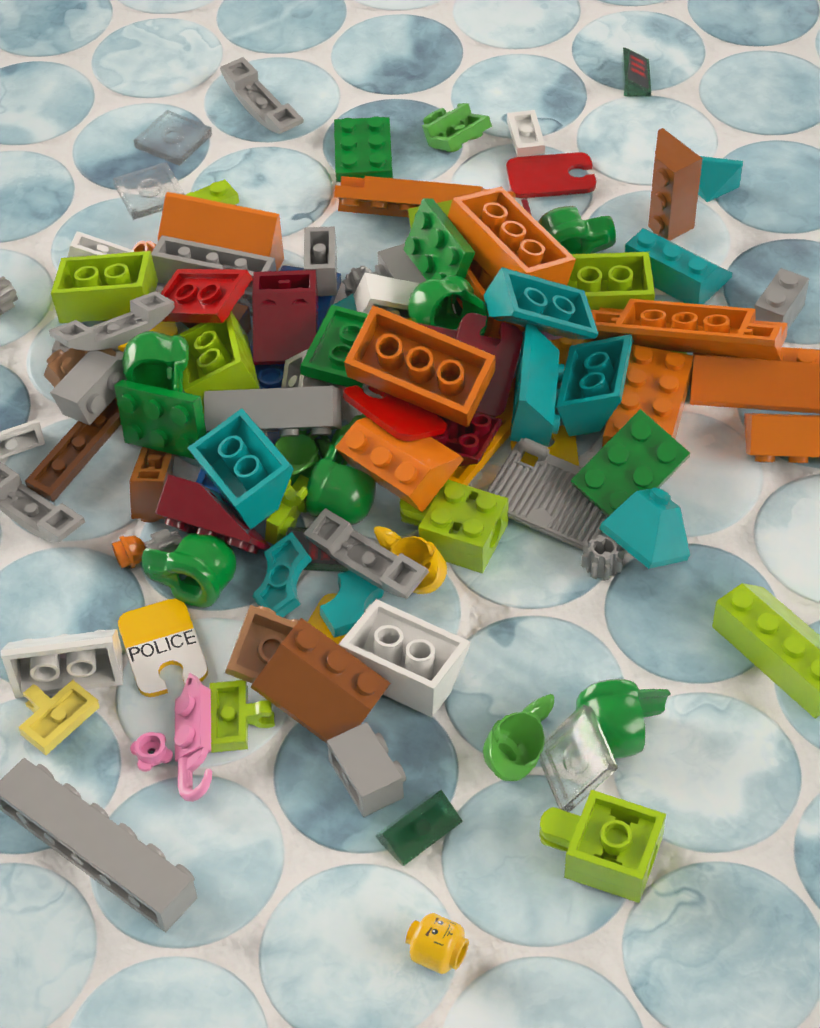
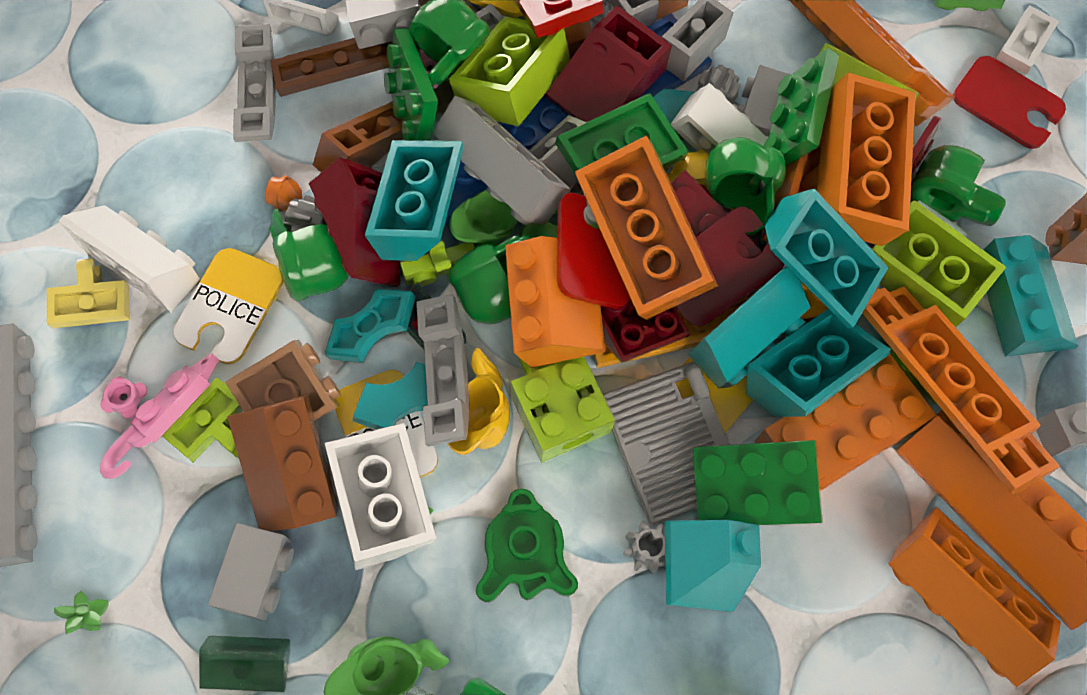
camera: 35 degrees right, 20 degrees up
none -> bright green plant [54,591,109,634]
none -> green tile [476,488,578,603]

